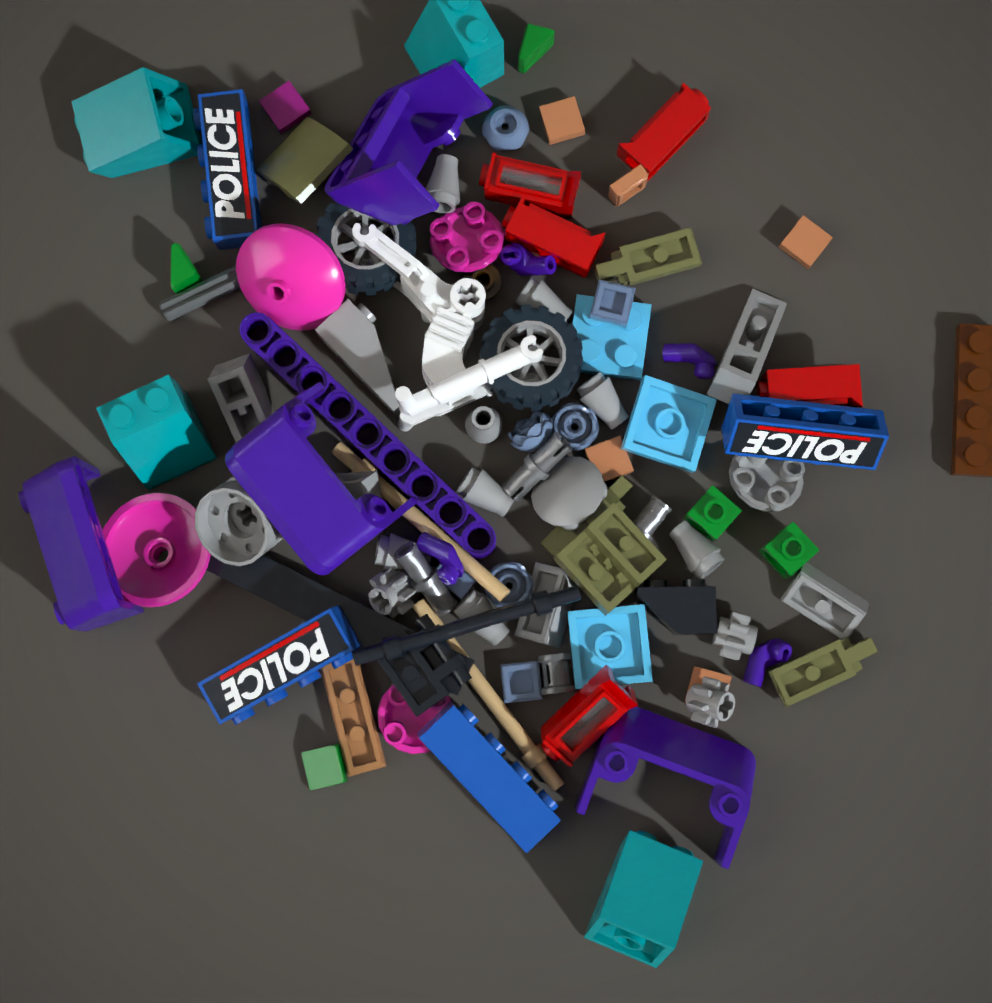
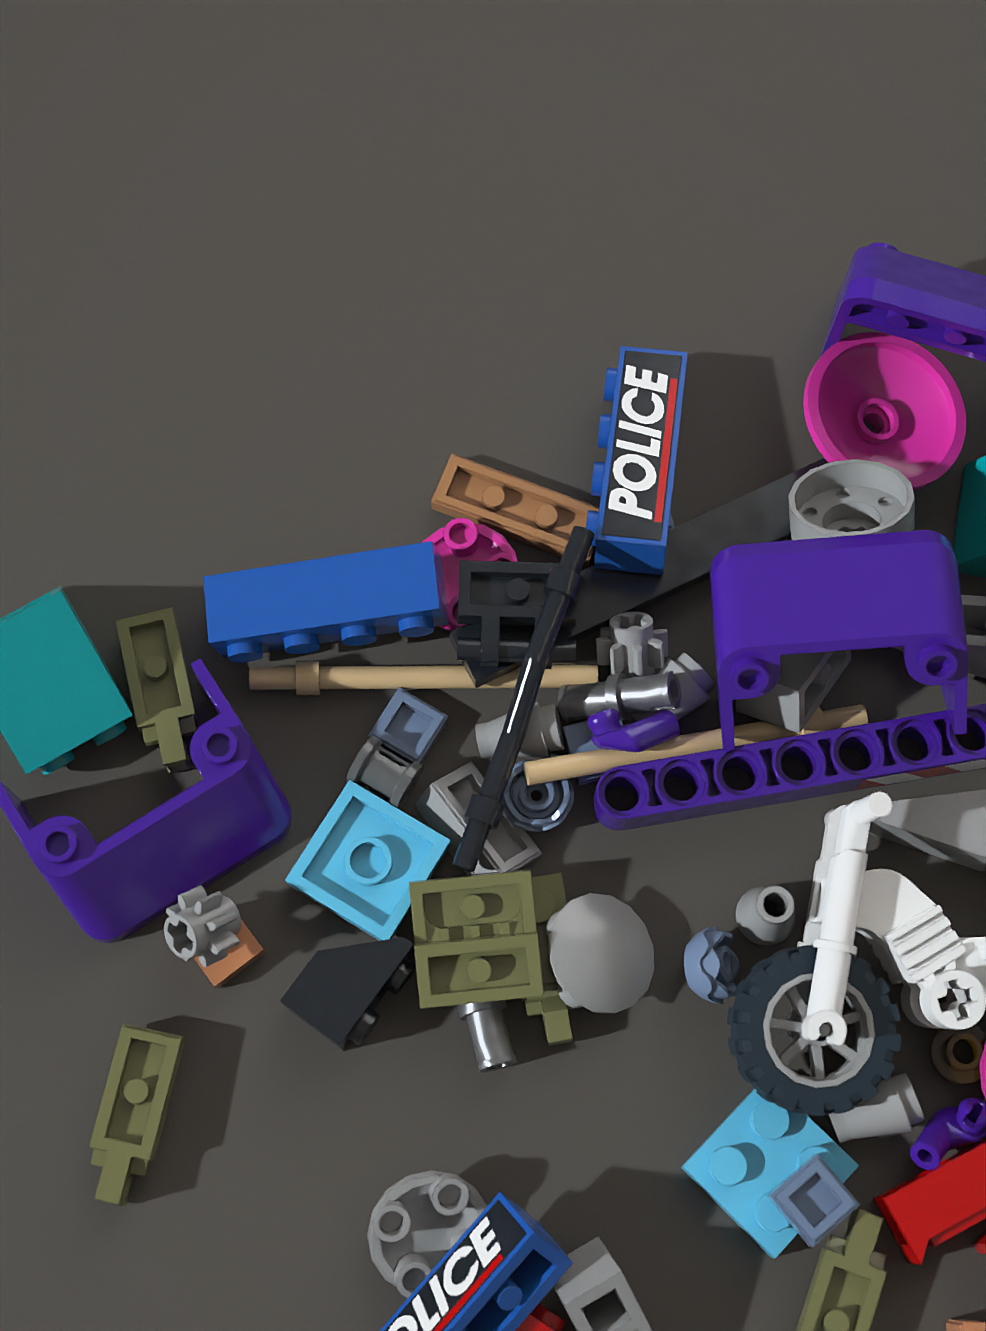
camera: 120 degrees right, 10 degrees down
slope [301,743,348,790] -> none
light grey cone [456,466,514,517] -> none
flat silver pin [502,432,572,502] -> none
red window [540,664,638,767] -> none
sand blue plate [552,402,599,450] -> none
light grey cone [576,371,629,430] -> none
nougat tile [584,436,634,483] -> none
medium azure plate [620,375,717,473] -> none
dark purple arm [663,343,717,379] -> none
light grey cone [669,521,724,579] -> none
green brick [682,485,742,542] -> none
light grey gear [712,611,758,660] -> none
dark purple arm [742,639,792,687] -> none
green brick [758,522,820,579] -> none
light grey slope [780,562,869,639] -> none
none -> olive hinge [116,607,198,774]

